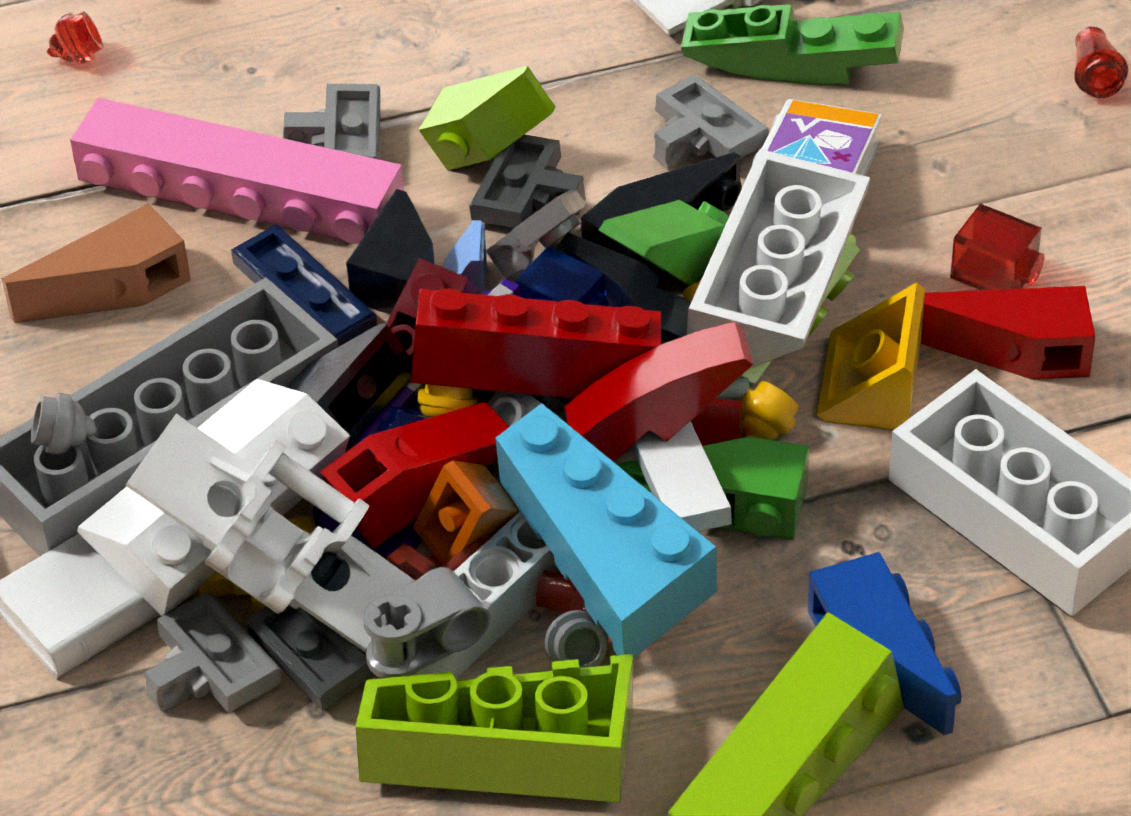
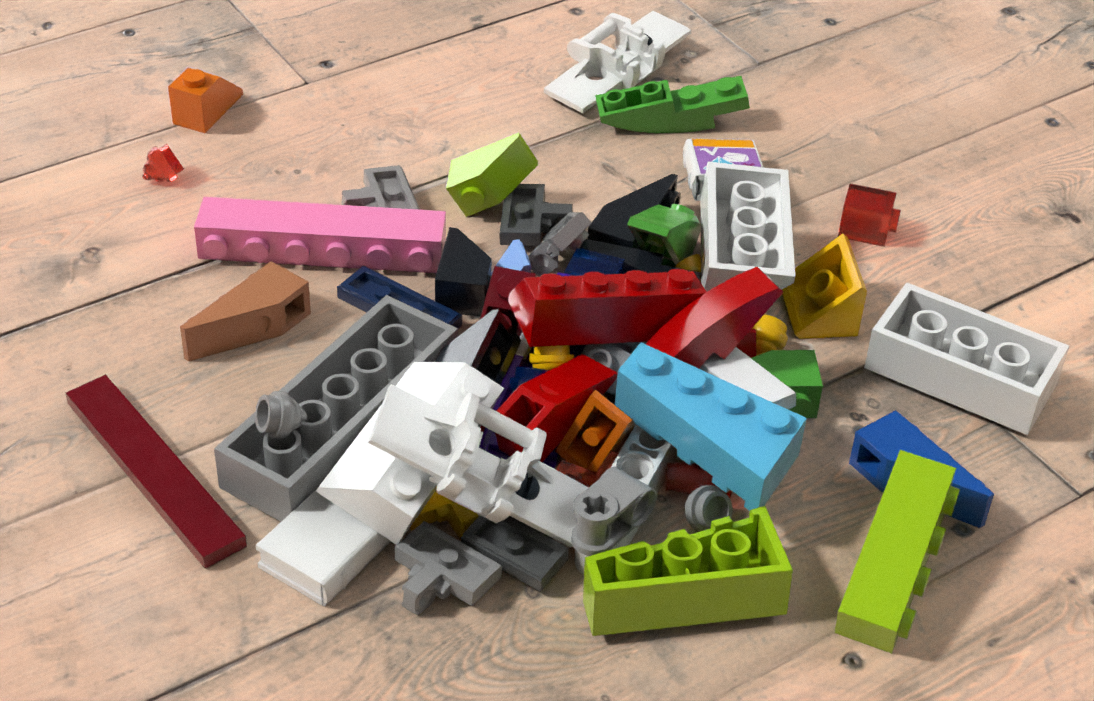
camera: 20 degrees left, 5 degrees down
light grey hinge [653,74,769,169] -> none
red slope [921,286,1096,379] -> none
clear red cone [1074,27,1128,98] -> none

